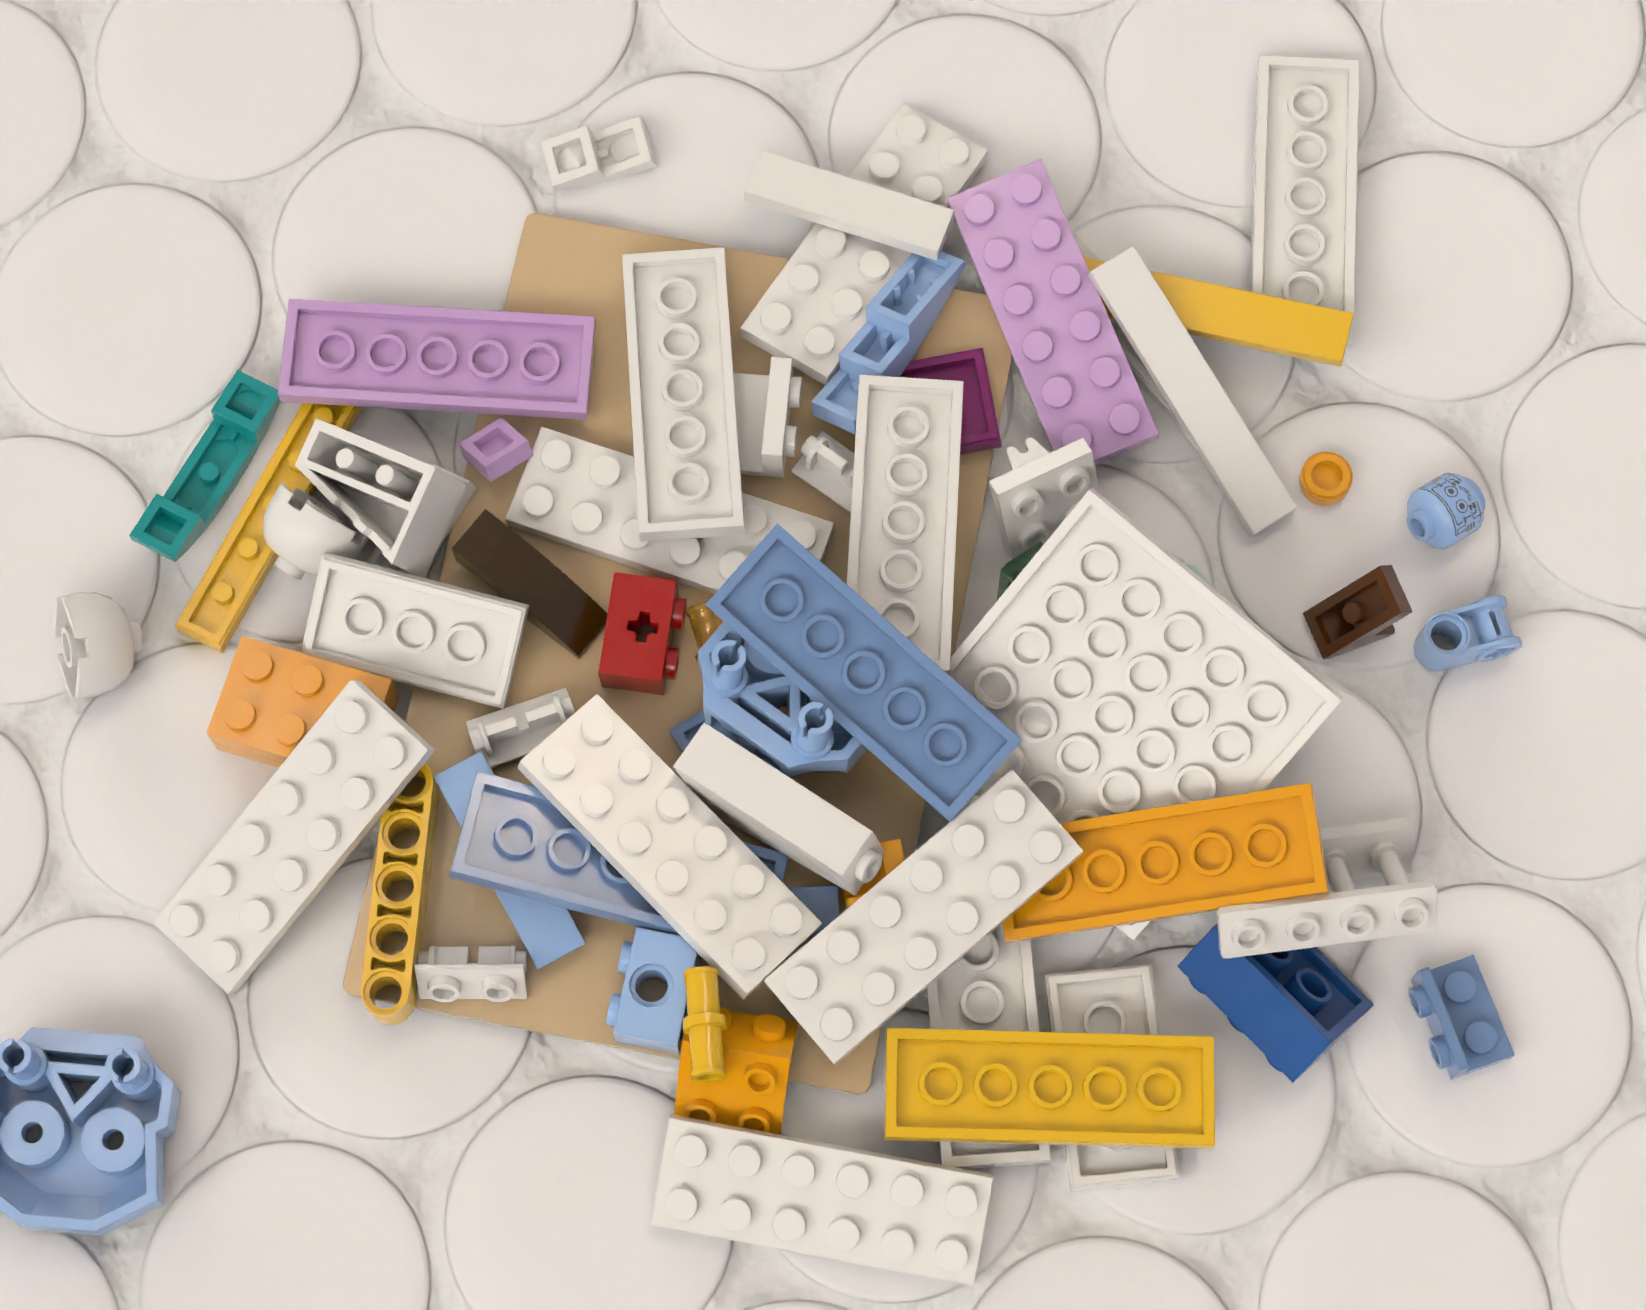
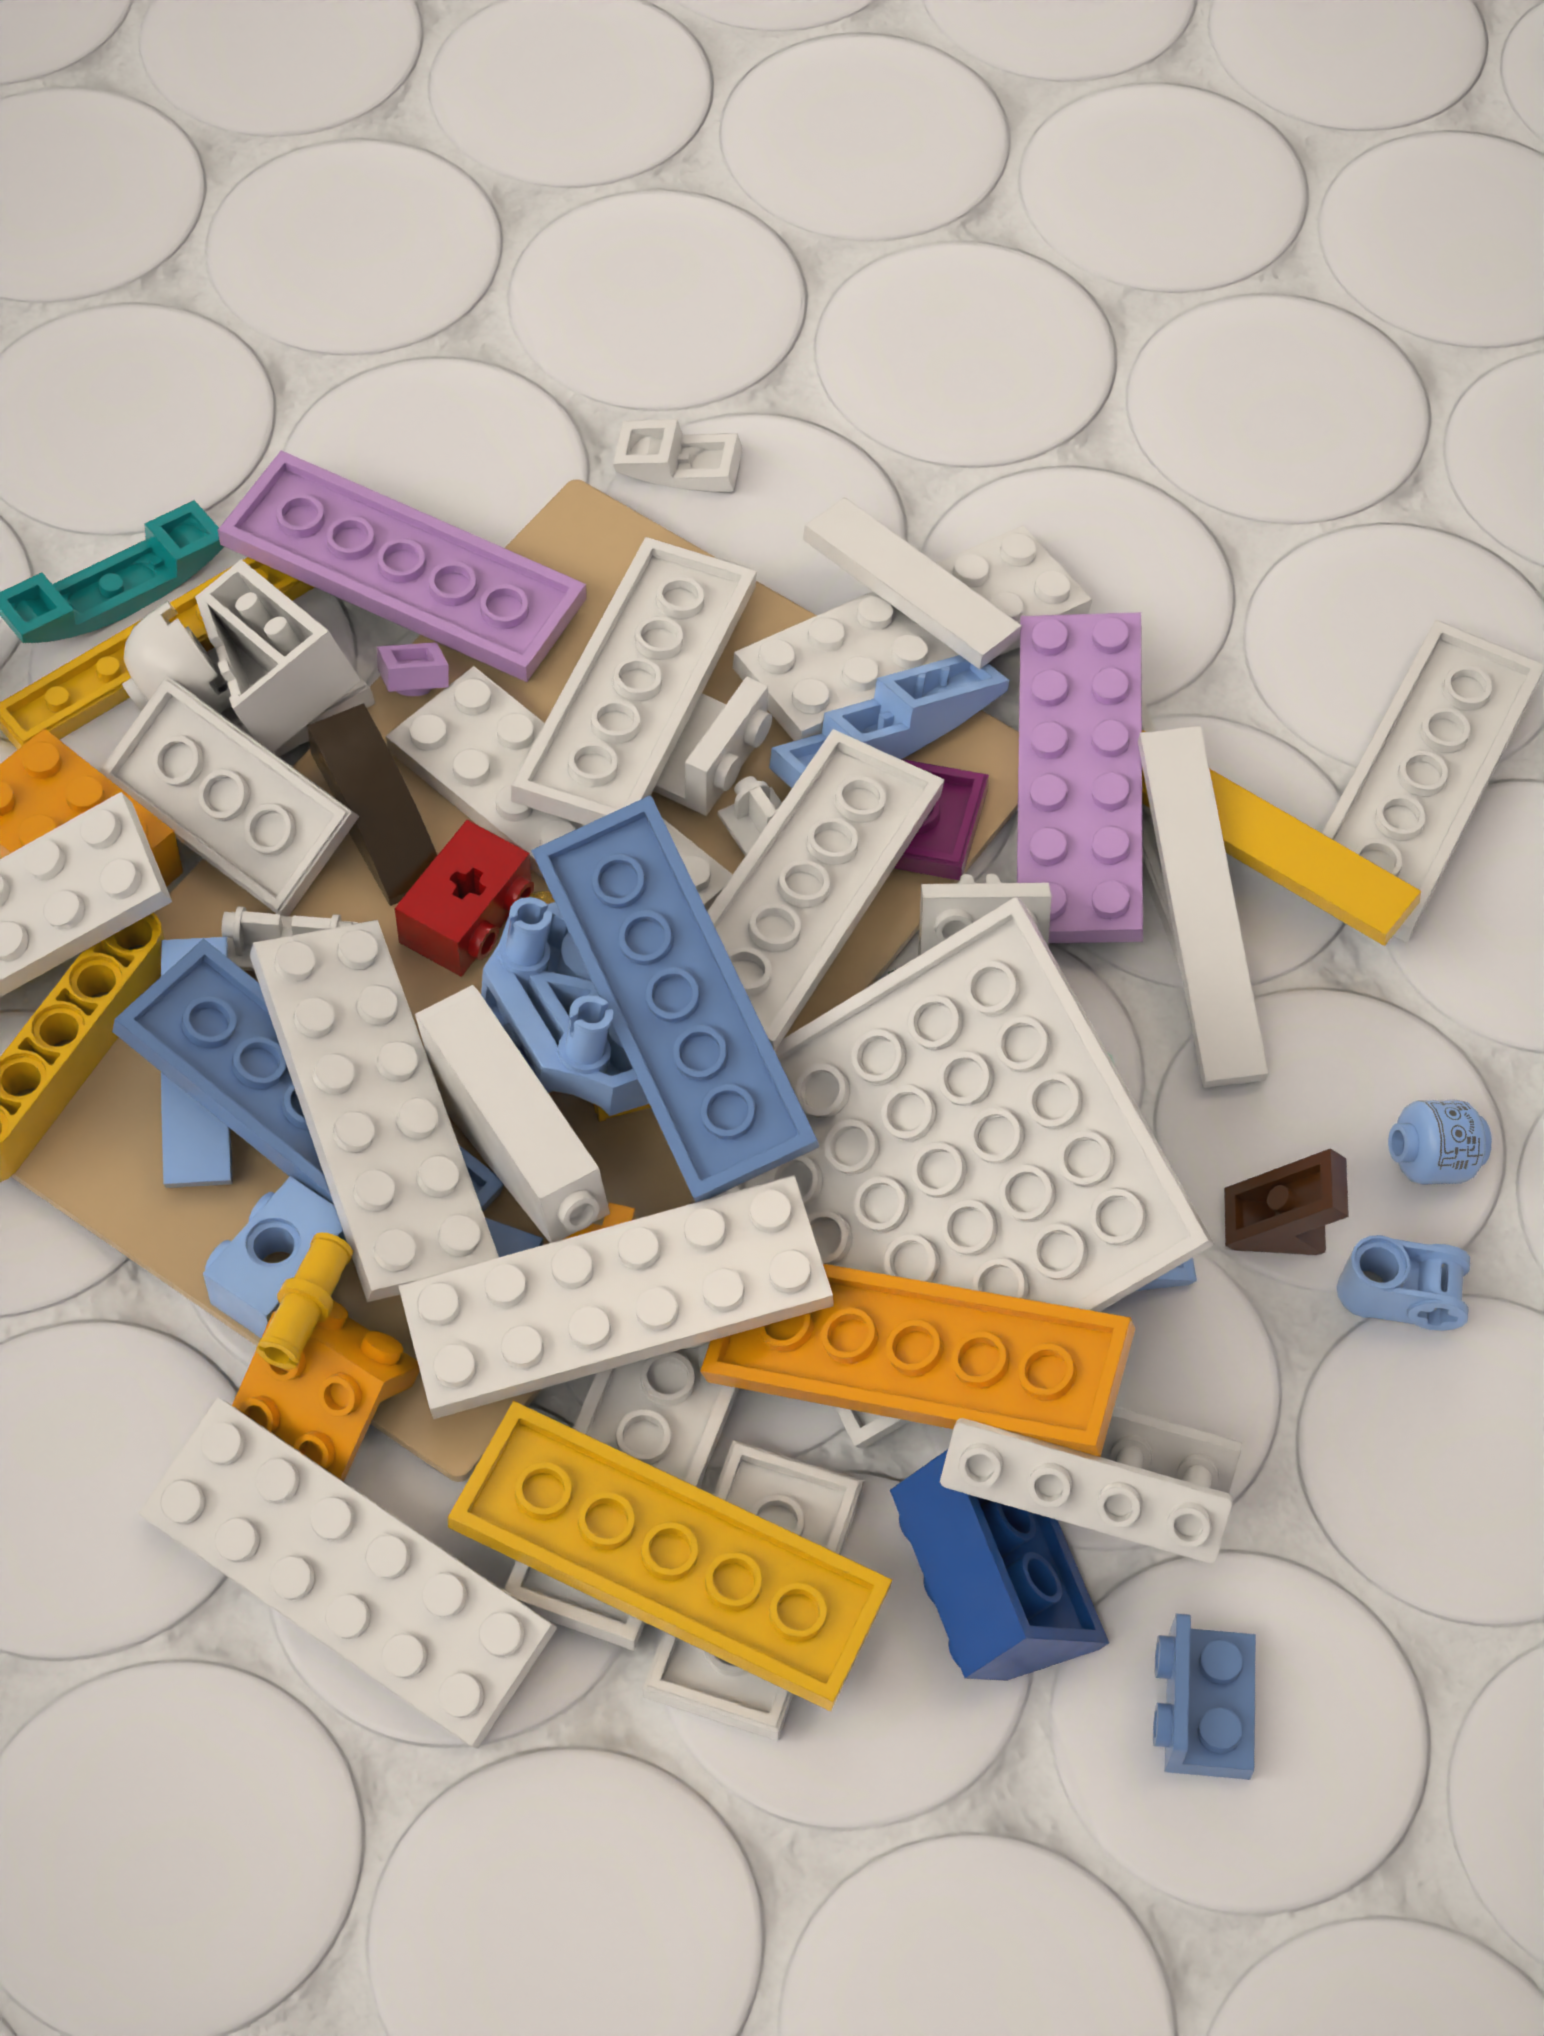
camera: 20 degrees right, 15 degrees down
white hinge [415,945,528,1002] -> none
light orange tile [1299,452,1353,506] -> none

